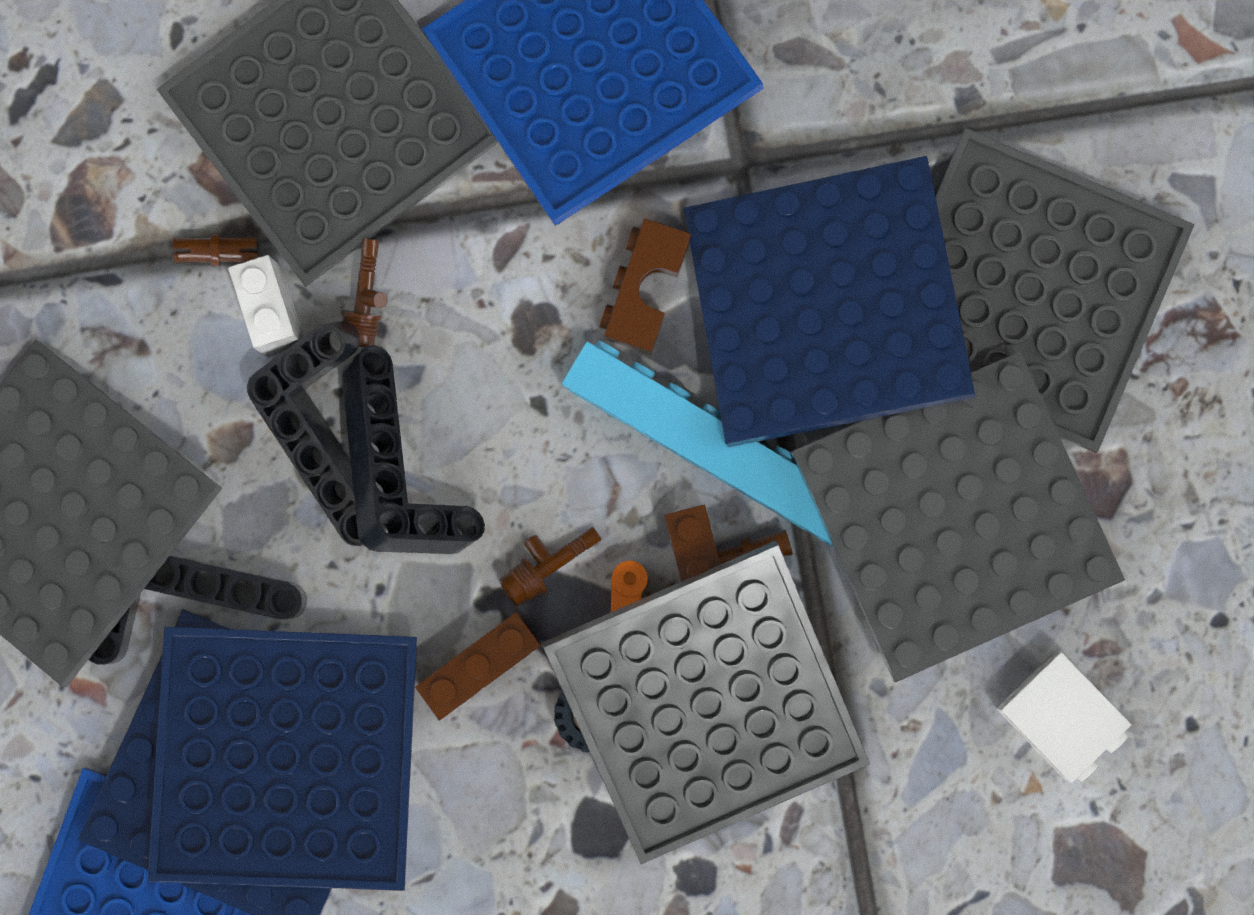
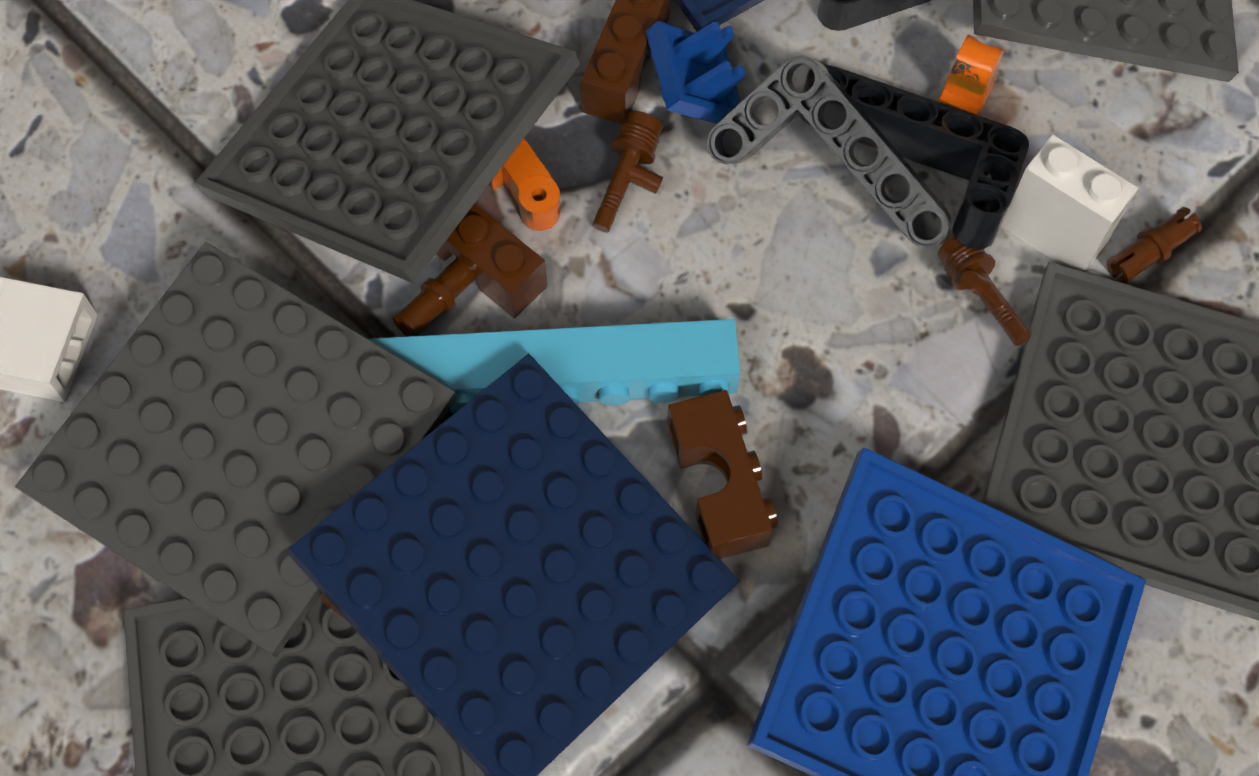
camera: 140 degrees right, 20 degrees down
none -> blue plate [646,21,746,124]
none -> orange leg [938,35,1004,115]

